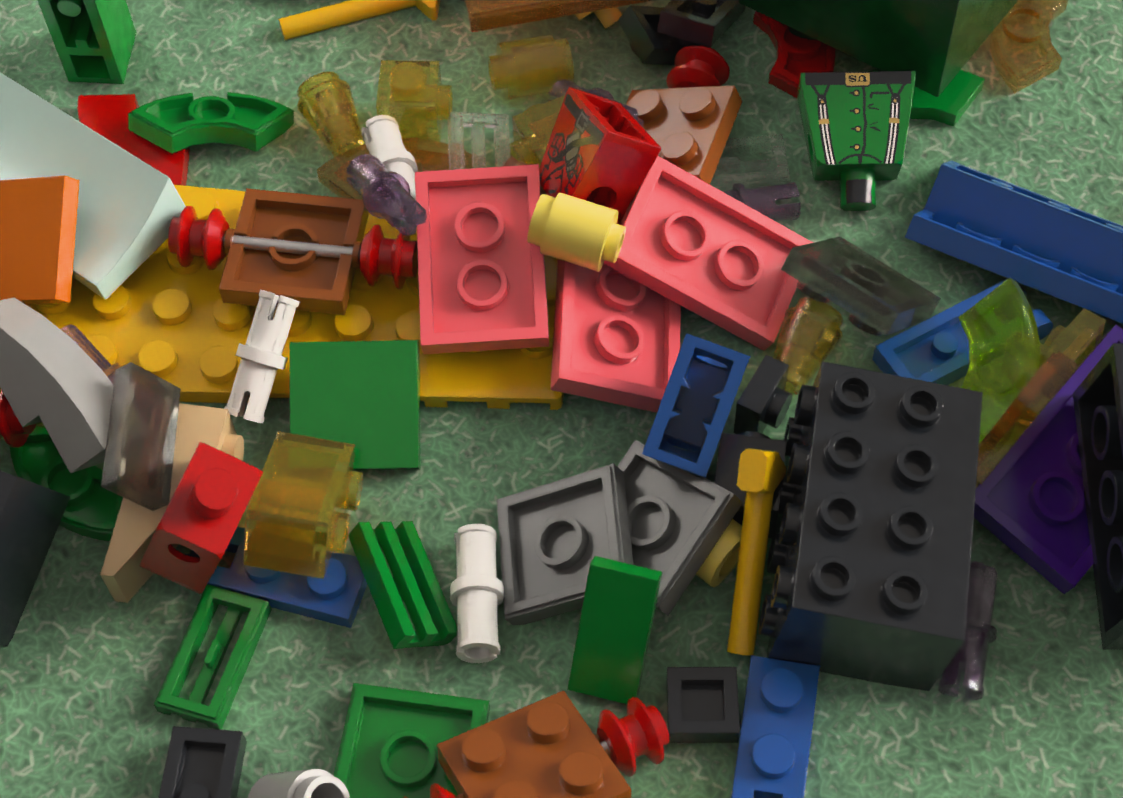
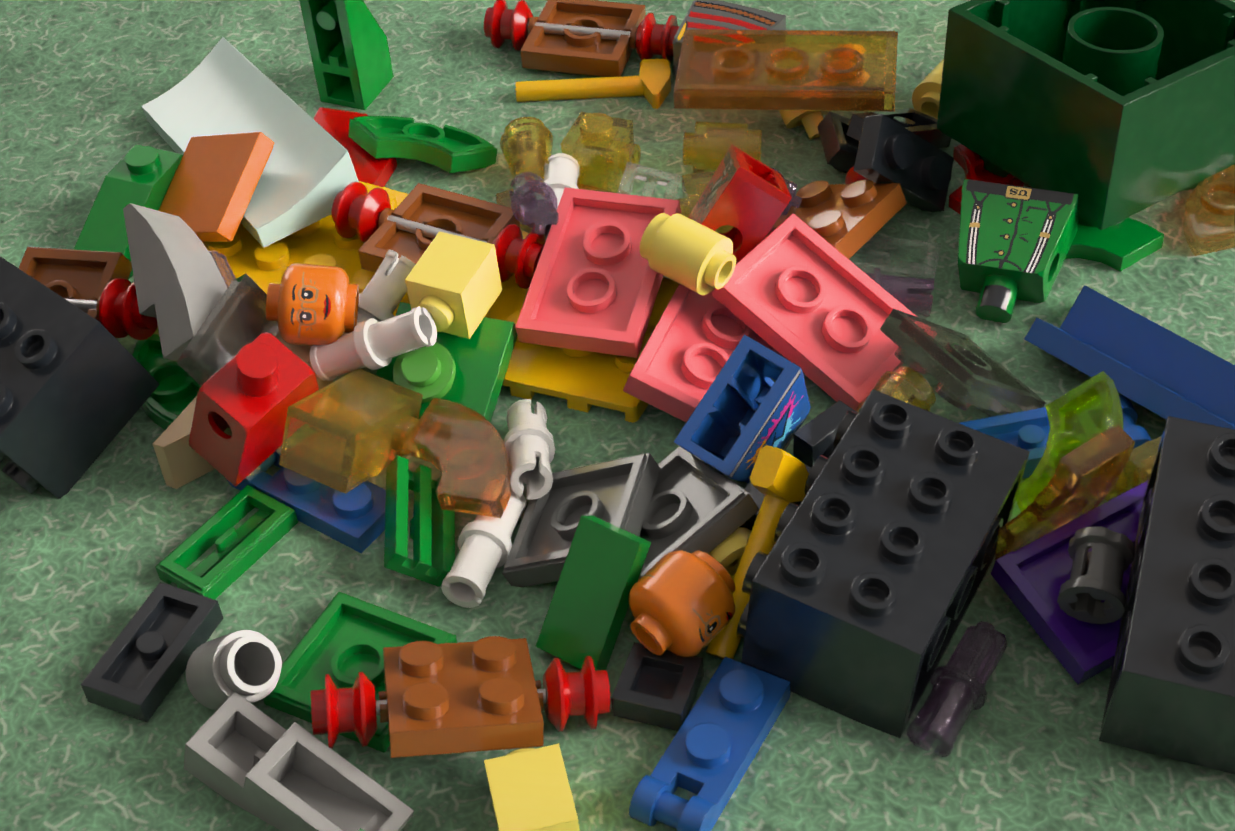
camera: 20 degrees right, 15 degrees down
none -> orange head [266,263,359,346]
none -> white pin [310,306,437,381]
none -> bright green plate [393,342,456,402]
none -> light yellow brick [405,231,502,339]
none -> clear orange tile [406,398,511,518]
none -> white pin [503,399,555,500]
none -> orange head [628,550,736,657]
none -> black plate [853,114,954,212]
none -> dark grey bush [1057,527,1136,624]

